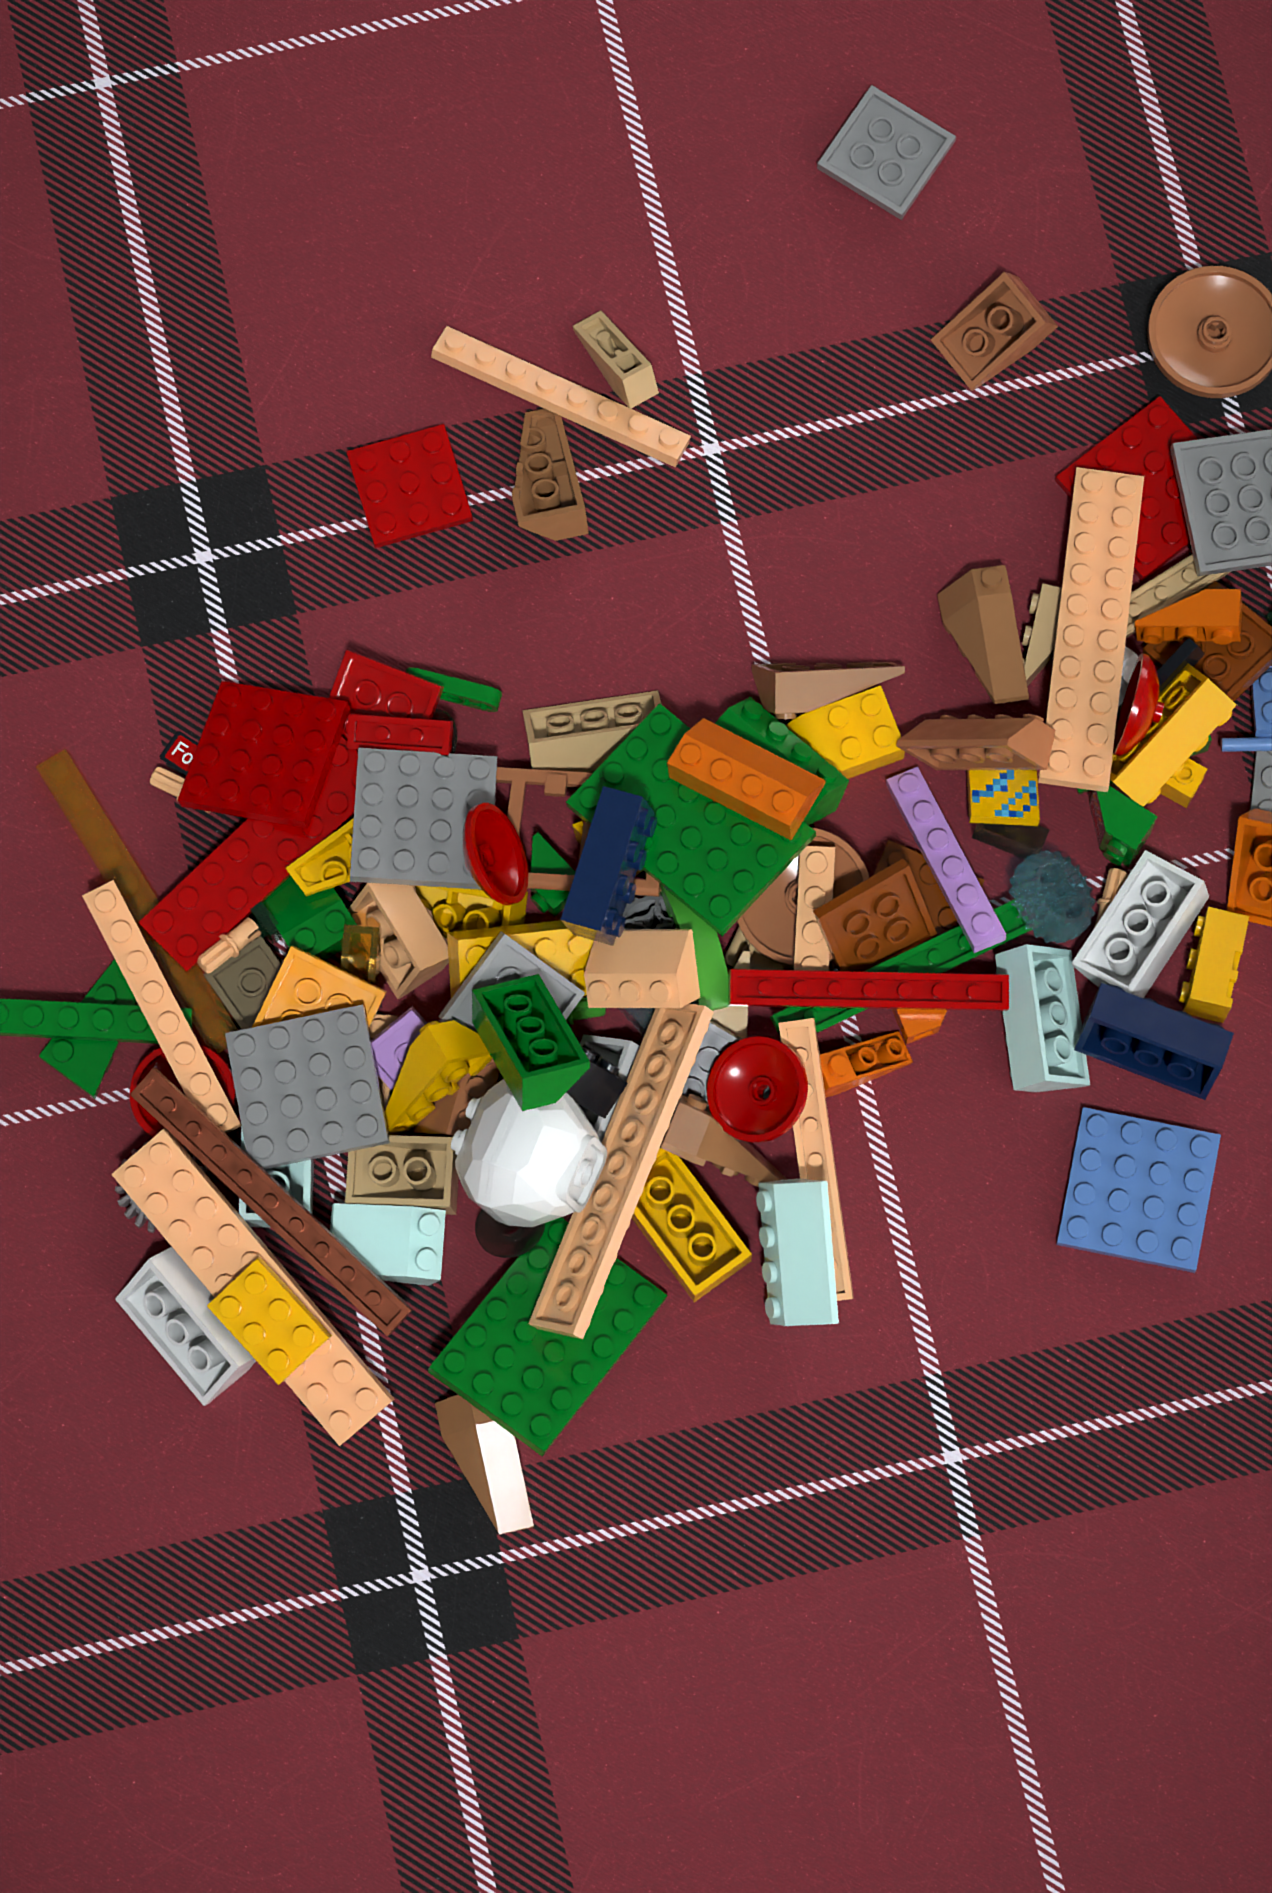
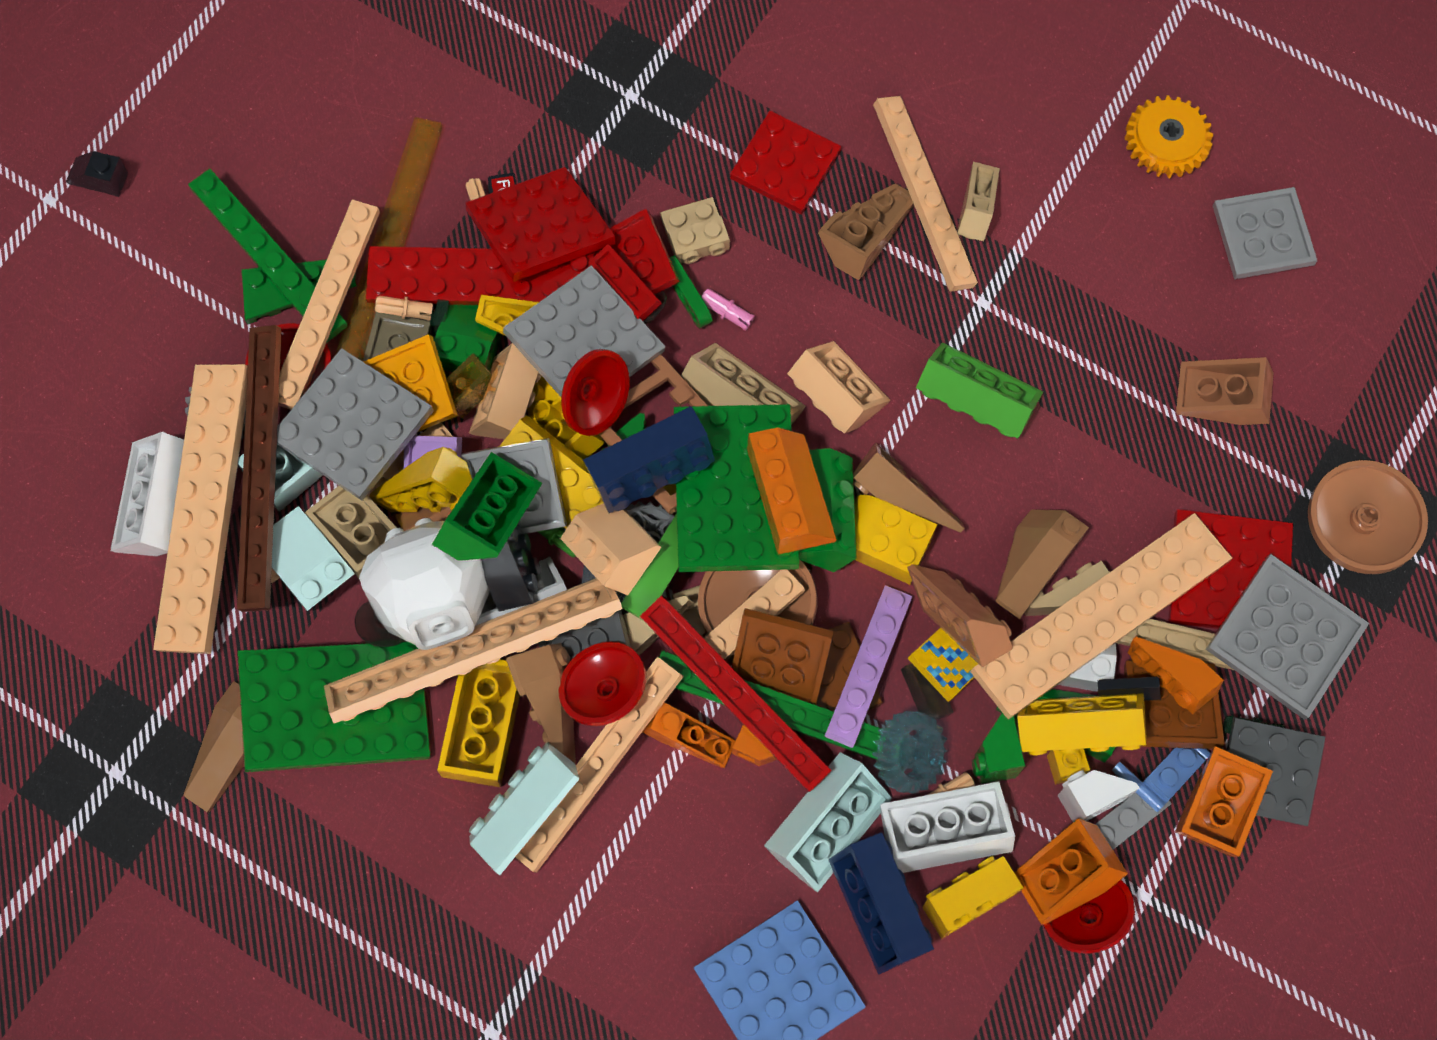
camera: 45 degrees right, 5 degrees down
yellow plate [207,1257,332,1385] -> none
red dish [1113,653,1164,756] -> none
none -> tan plate [660,197,730,264]
none -> bright pink axle [701,289,755,331]
none -> light nougat slope [787,341,891,434]
none -> bright green slope [916,342,1043,438]
none -> white slope [1057,770,1139,822]
none -> light orange gear [1124,95,1213,178]

